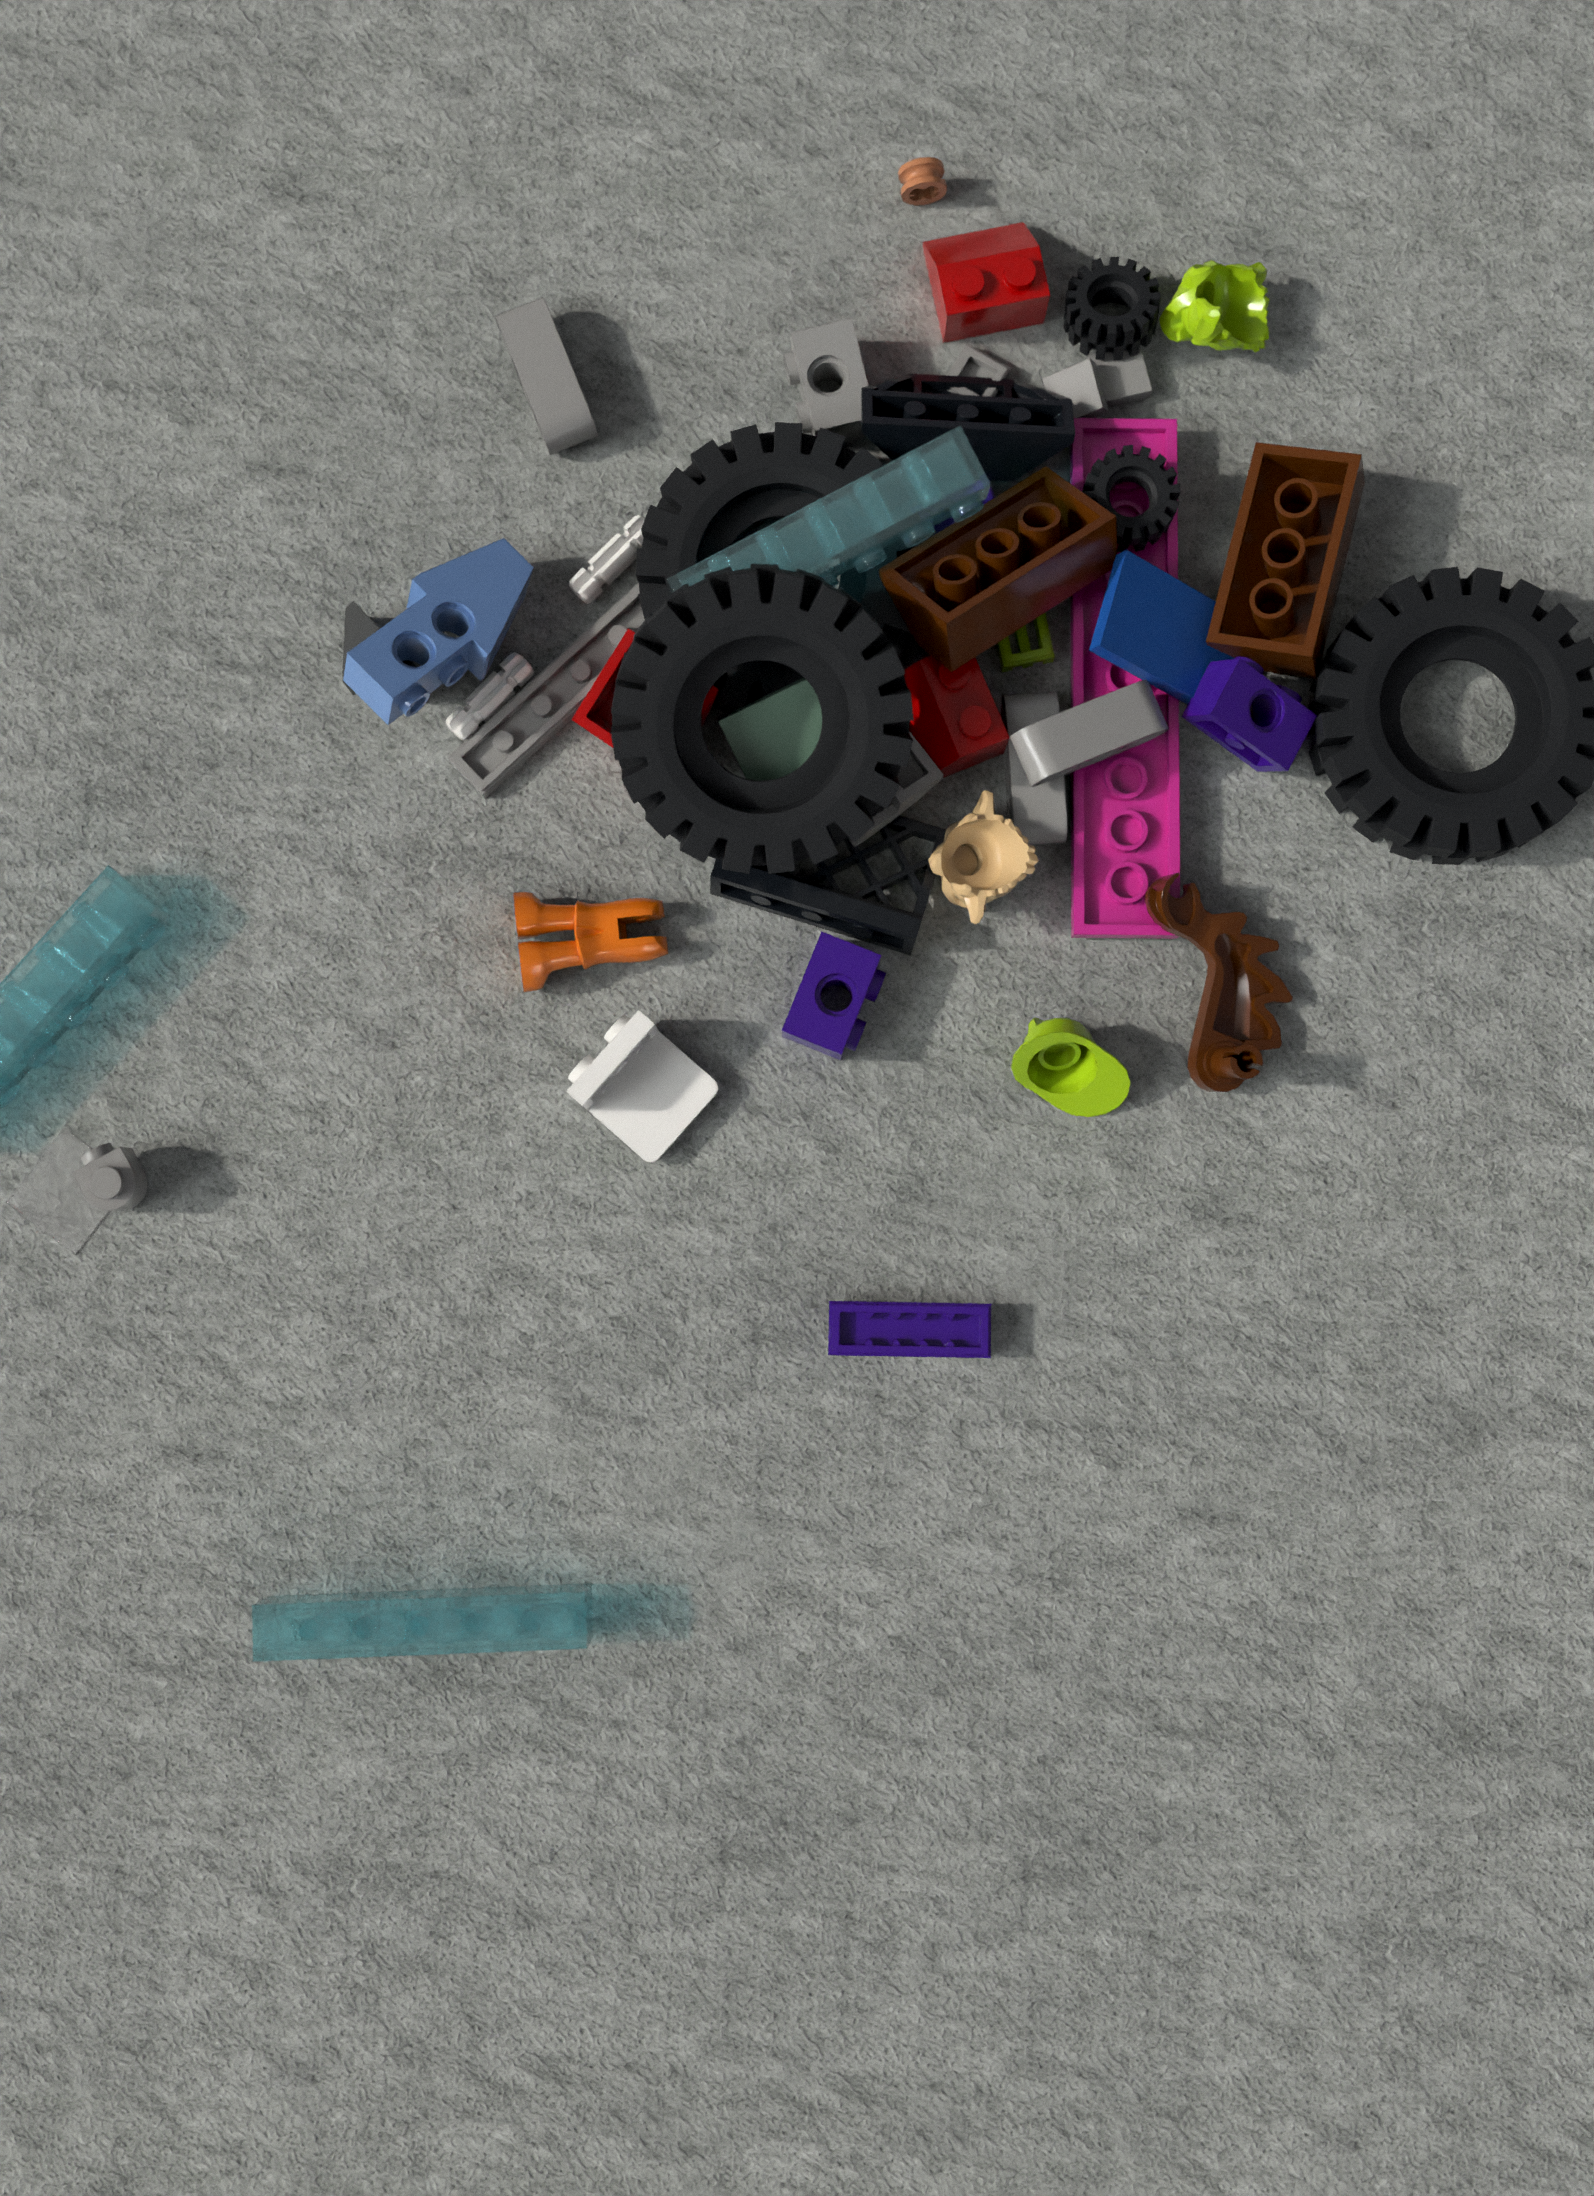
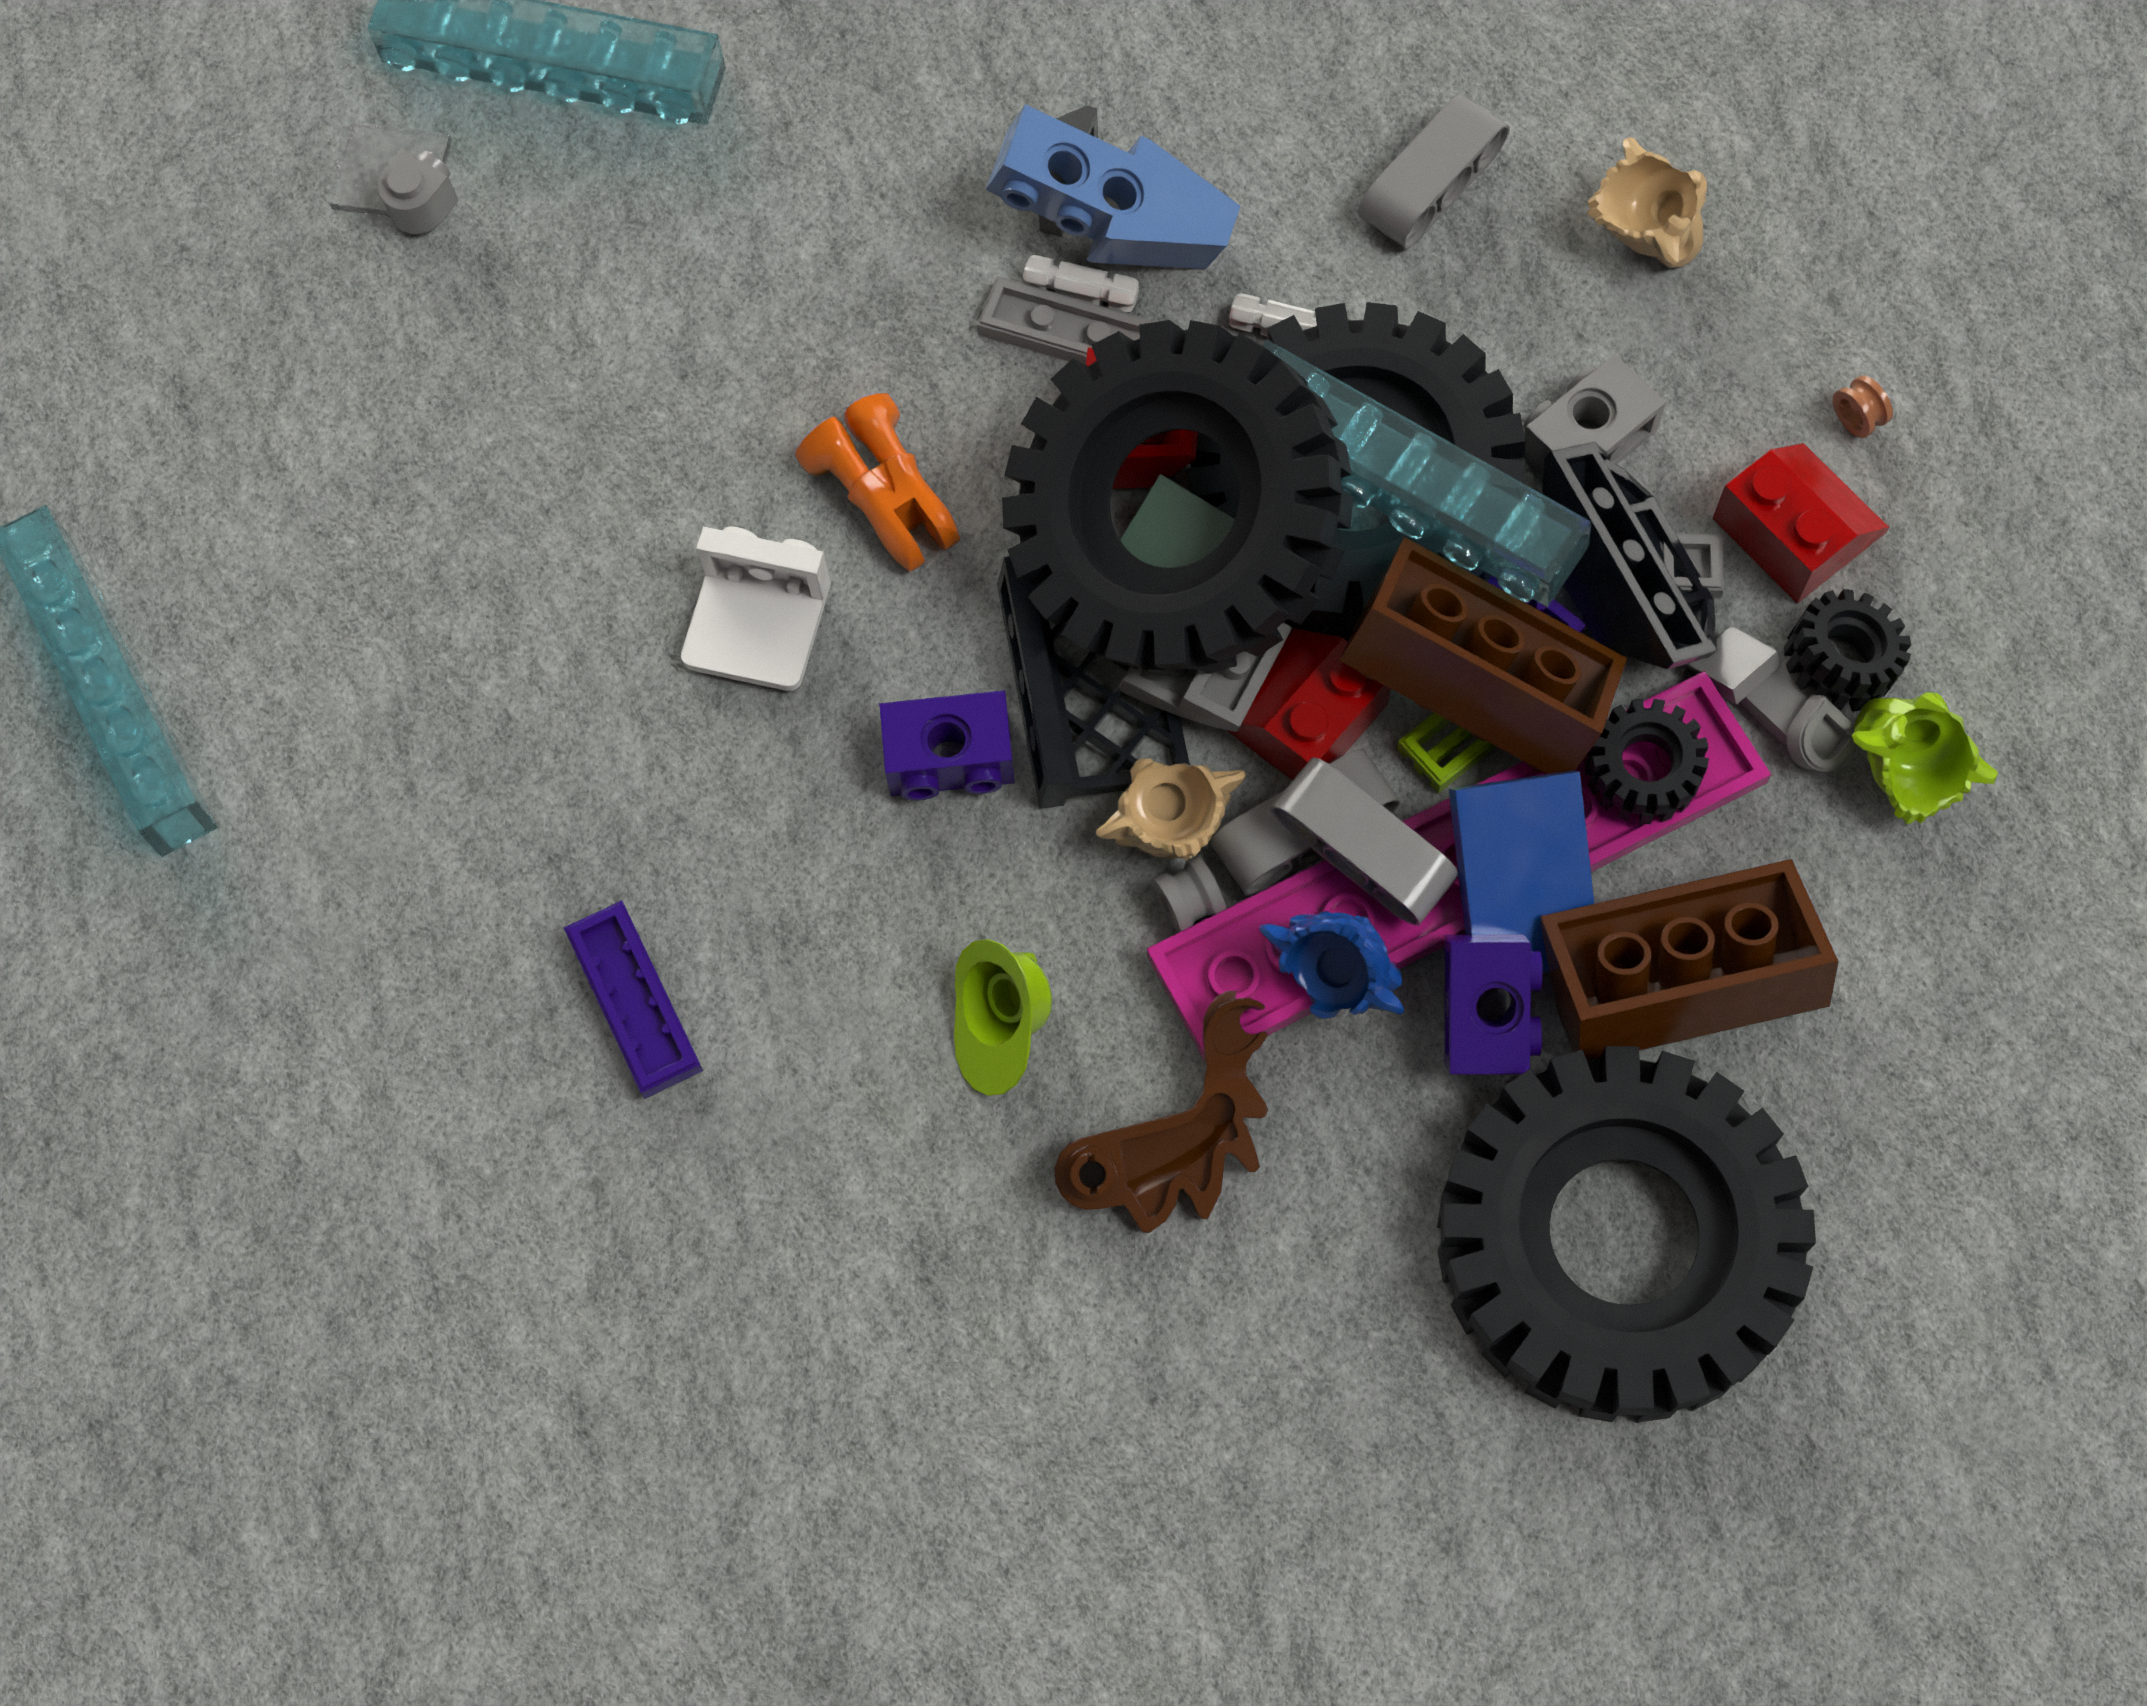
camera: 65 degrees right, 15 degrees down
none -> light grey wheel [1151,856,1226,933]
none -> blue hair [1259,911,1405,1019]
none -> tan hair [1587,137,1707,268]
none -> light grey tile [1787,695,1857,772]

